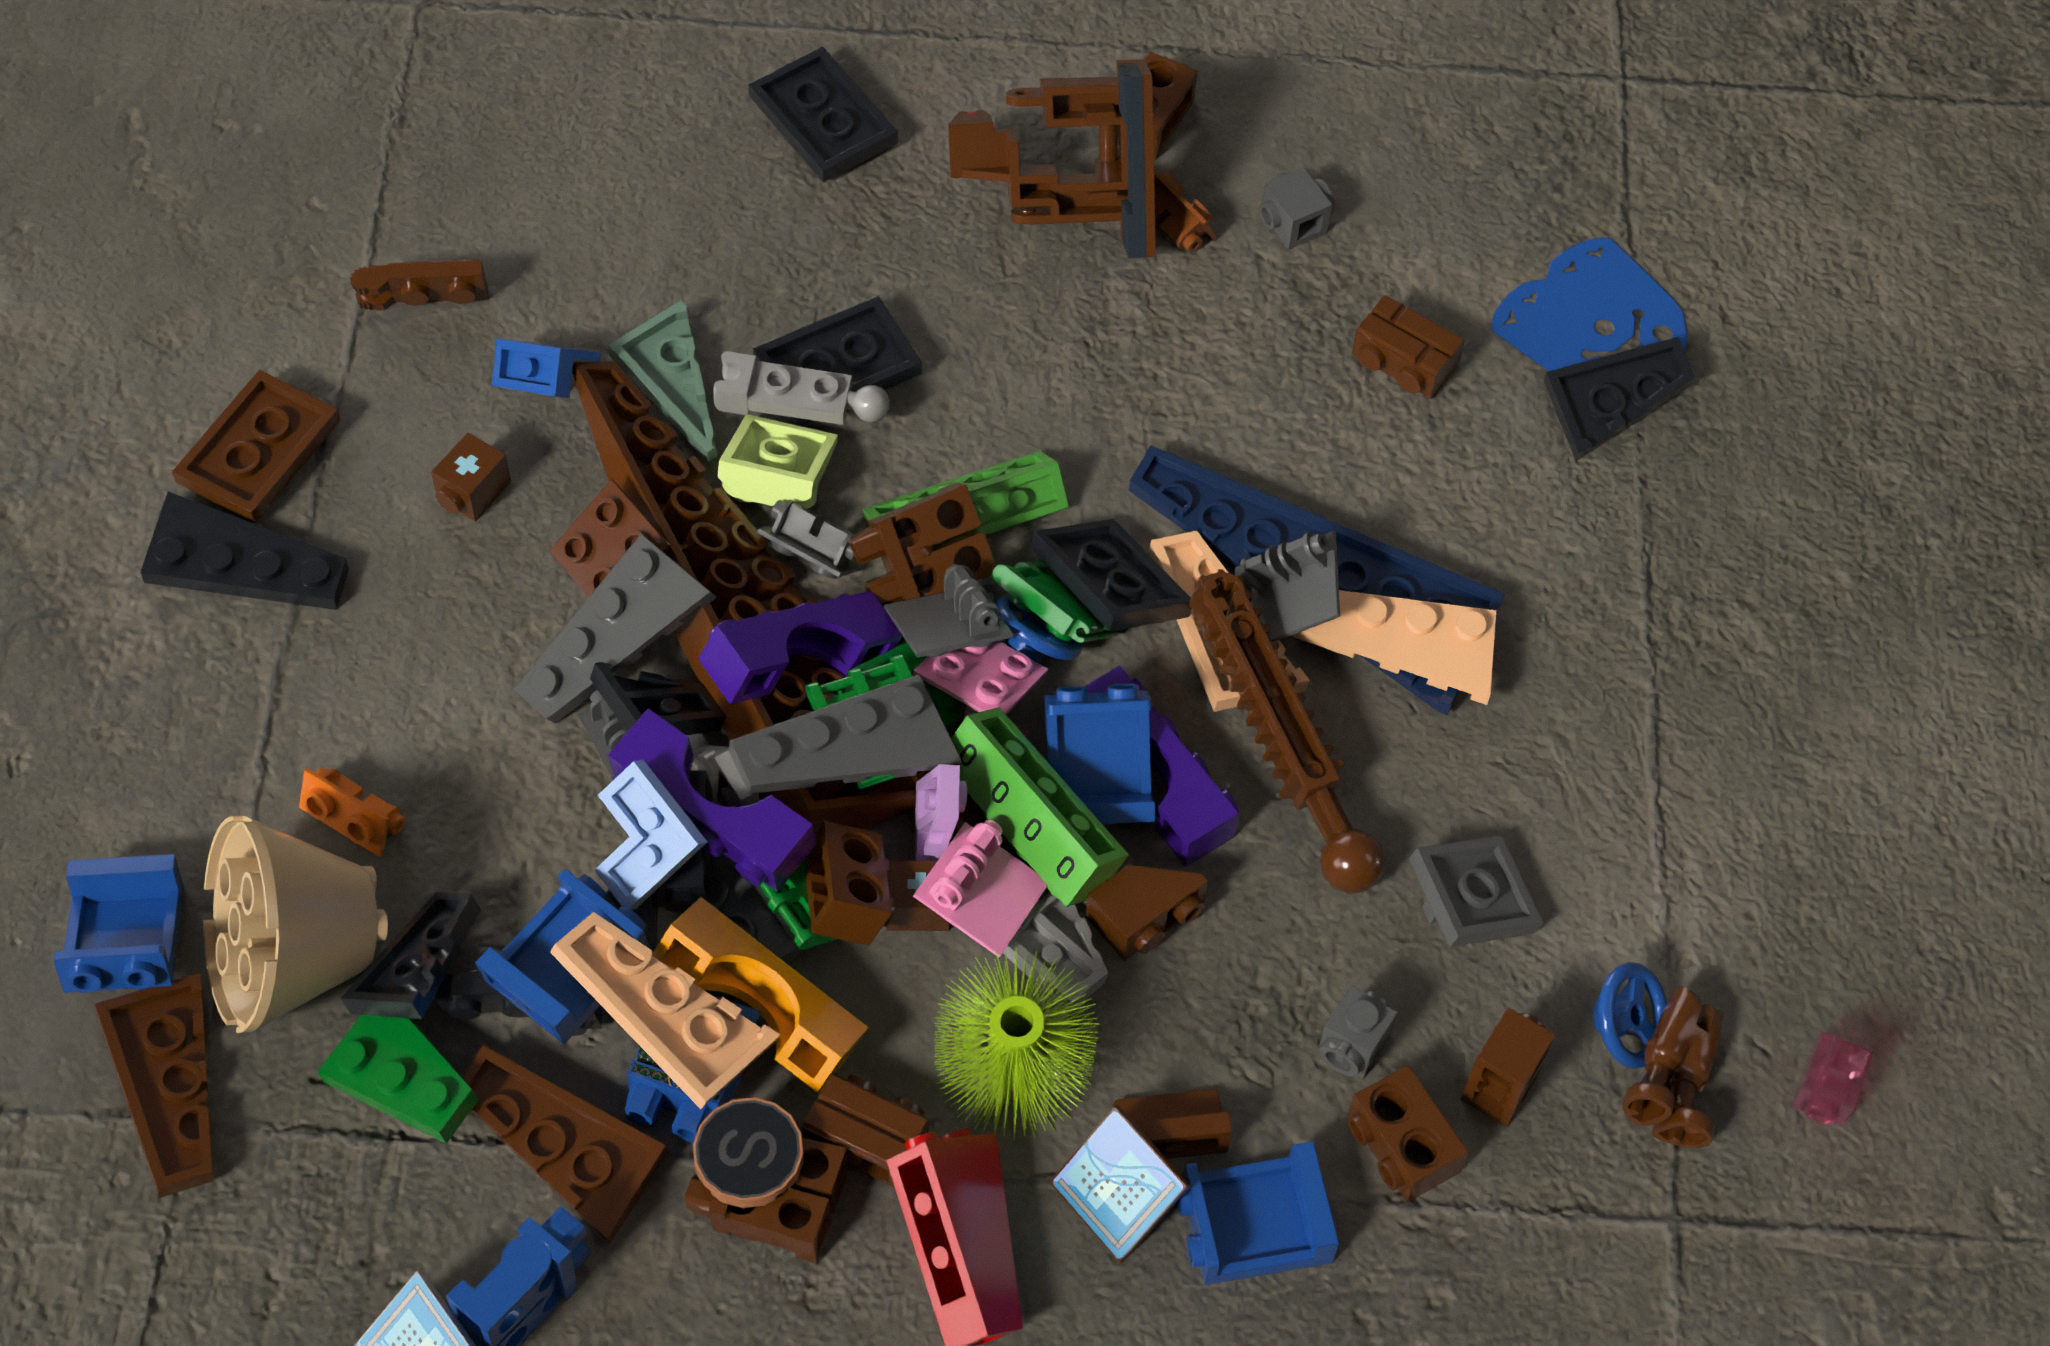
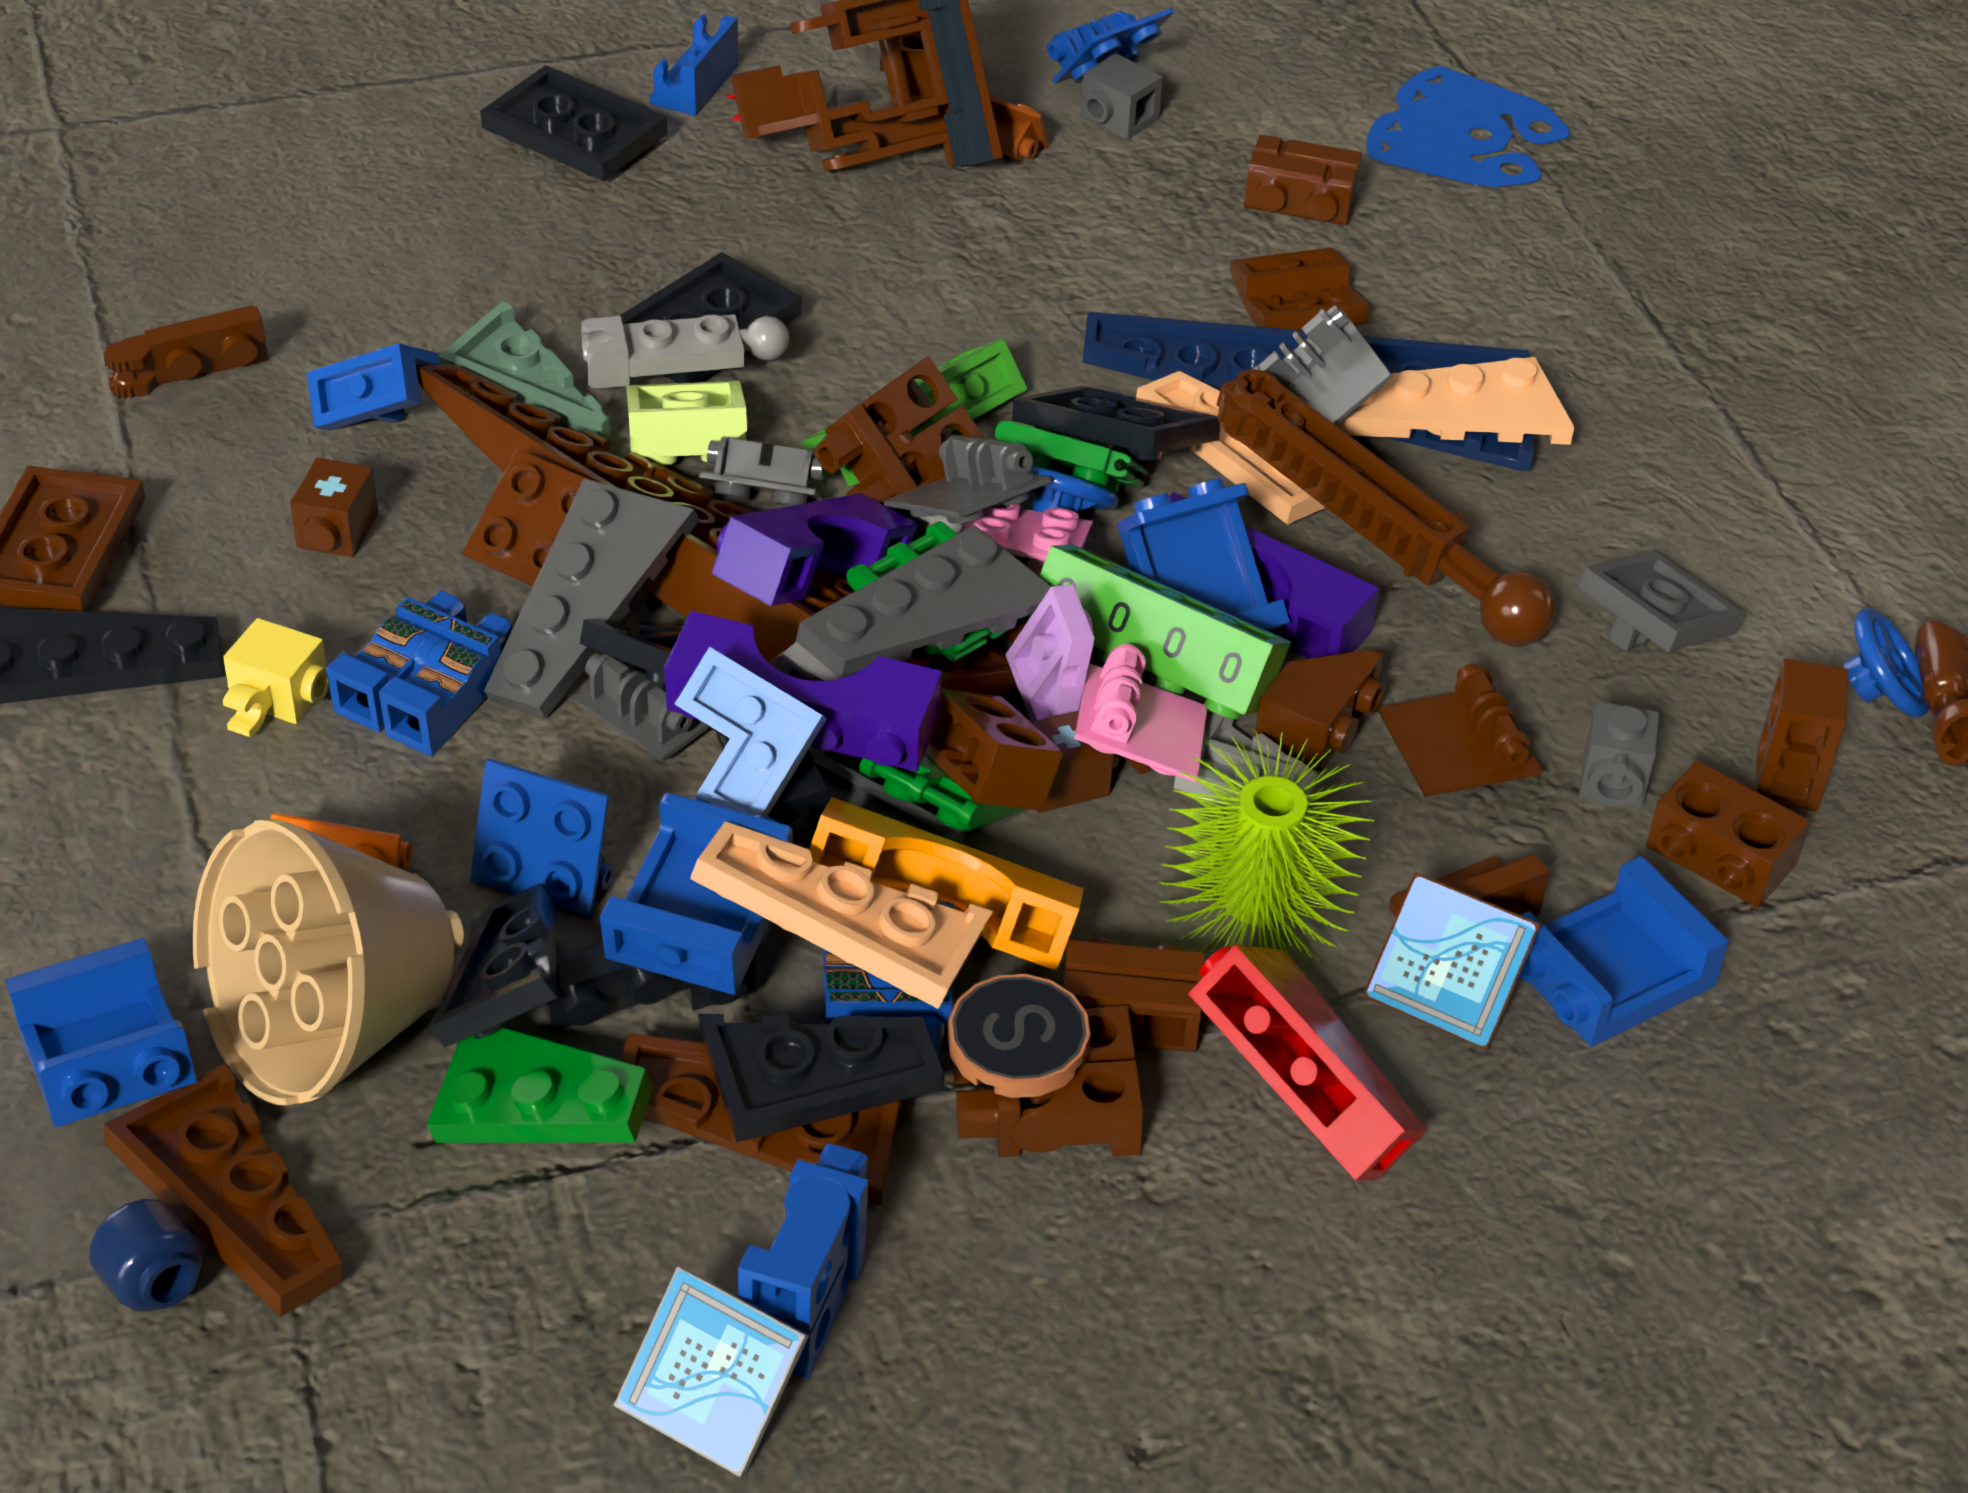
camera: 20 degrees left, 15 degrees down
black wing [1543,337,1695,461] -> none
none -> dark blue head [89,1199,204,1312]
none -> light yellow brick [223,618,329,737]
none -> blue hips [326,590,512,757]
none -> blue hinge [470,758,614,918]
none -> blue hinge [650,14,738,116]
none -> black wing [698,1014,944,1143]
none -> blue hinge [1047,8,1174,84]
none -> reddish brown slope [1230,247,1368,331]
none -> reddish brown hinge [1378,664,1543,797]

